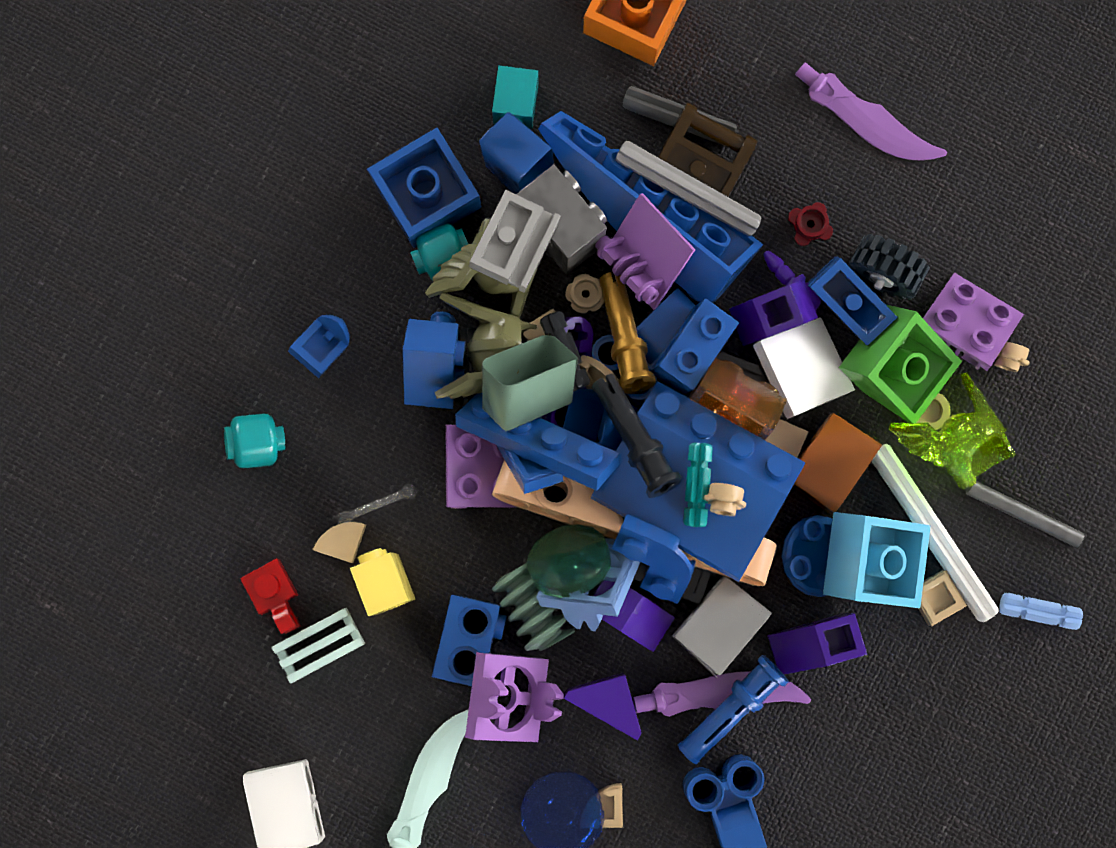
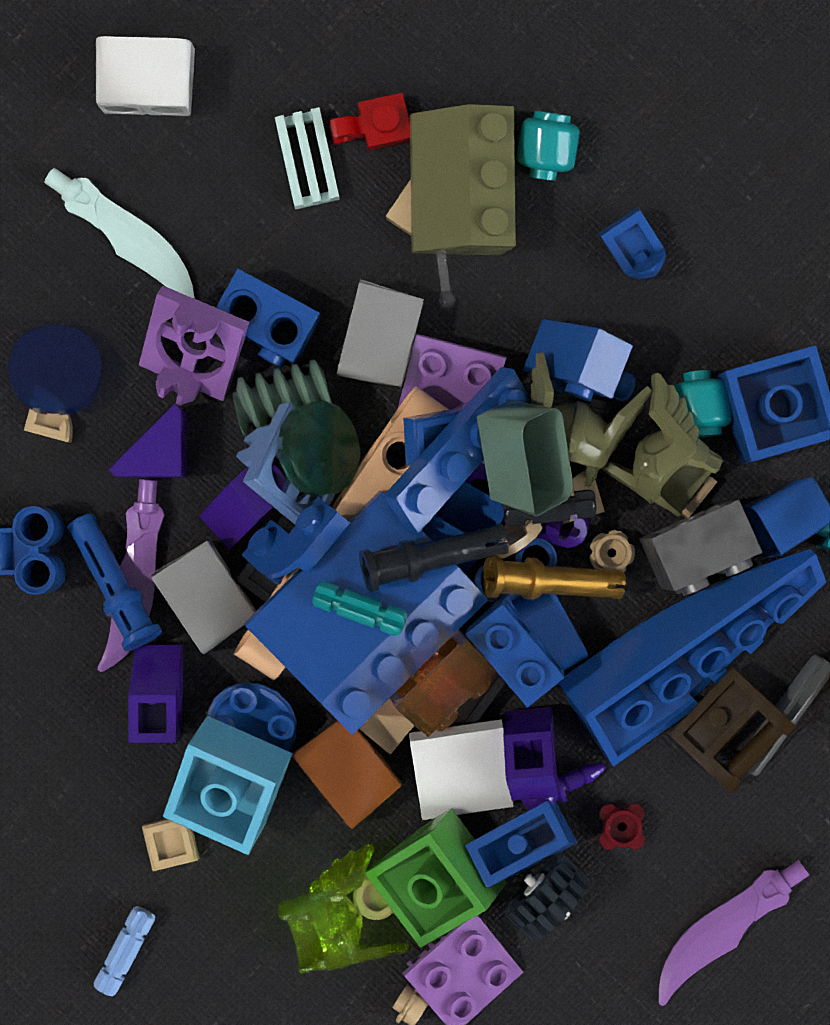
camera: 110 degrees right, 5 degrees up
light yellow brick [350,548,416,616] -> none
light grey plate [469,190,561,293] -> none
medium lavender hinge [595,193,695,310] -> none
light grey axle [616,141,761,236] -> none
tan plate [703,483,746,516] -> none
white axle [872,444,999,622] -> none
flat silver bar [966,480,1084,548] -> none
none -> light grey piece [337,279,424,389]
none -> olive slope [410,104,516,255]

